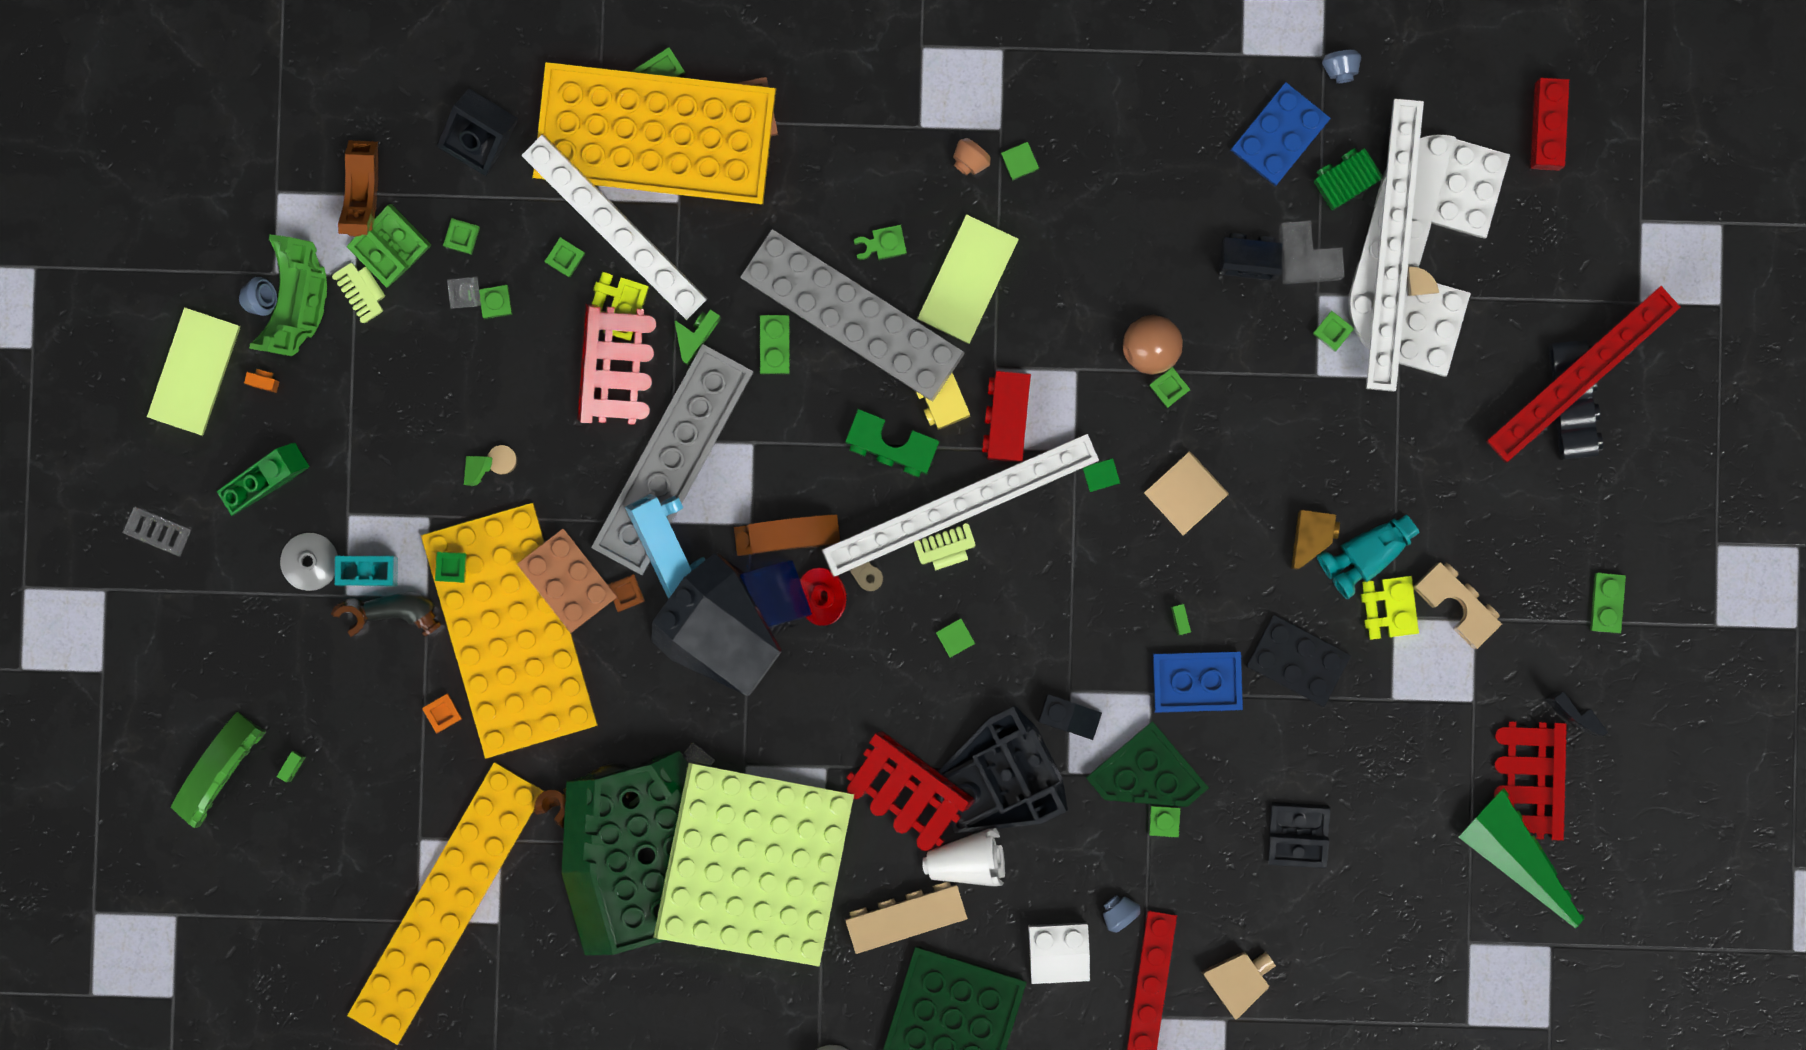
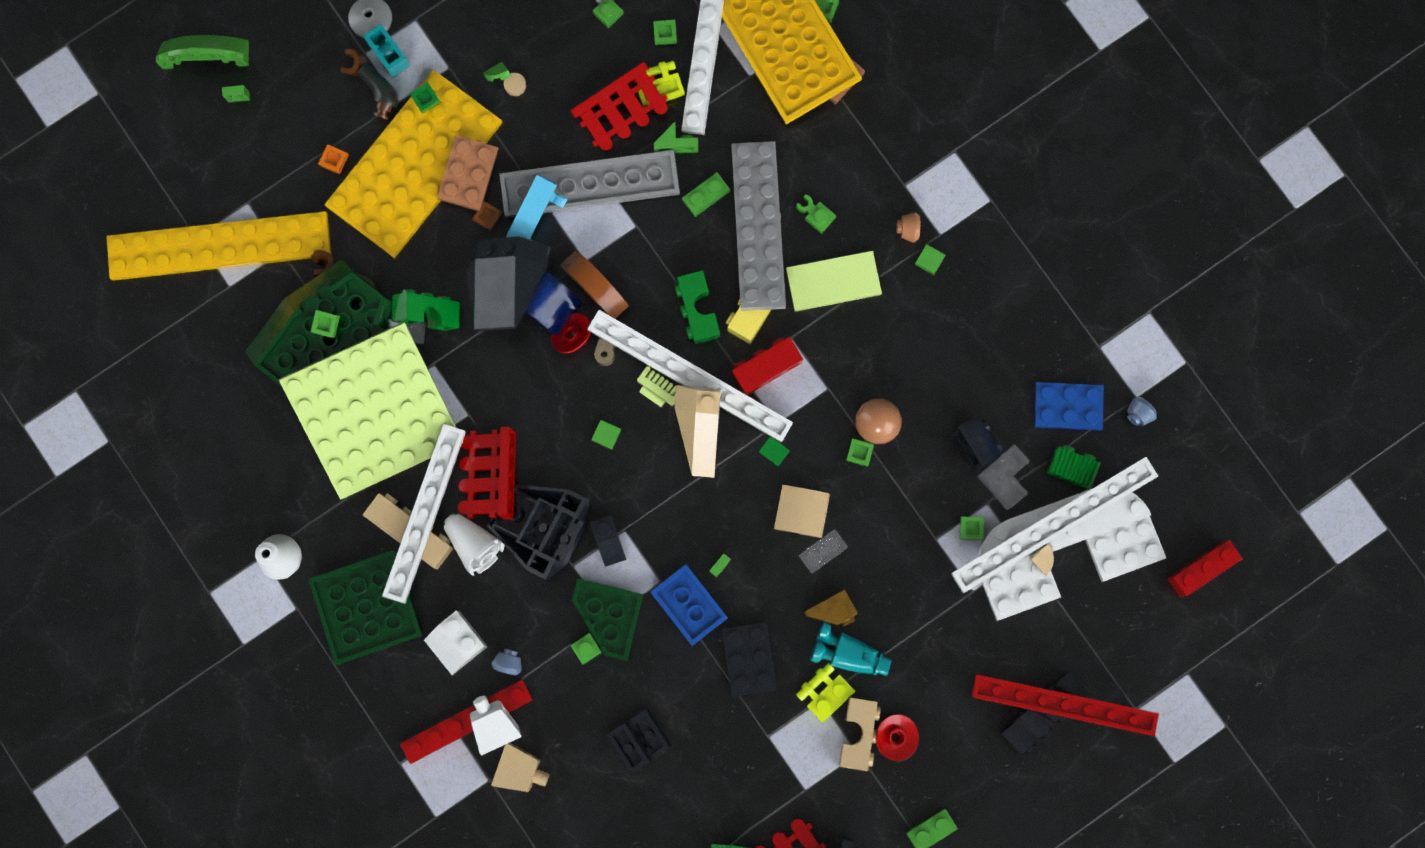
camera: 55 degrees right, 5 degrees down
none -> bright green plate [311,310,340,338]
none -> white plate [382,424,466,604]
none -> green arch [392,289,460,331]
none -> white torso [470,696,521,755]
none -> tan wedge [675,385,721,478]
none -> clear plate [798,529,848,574]
none -> red dish [876,715,919,761]

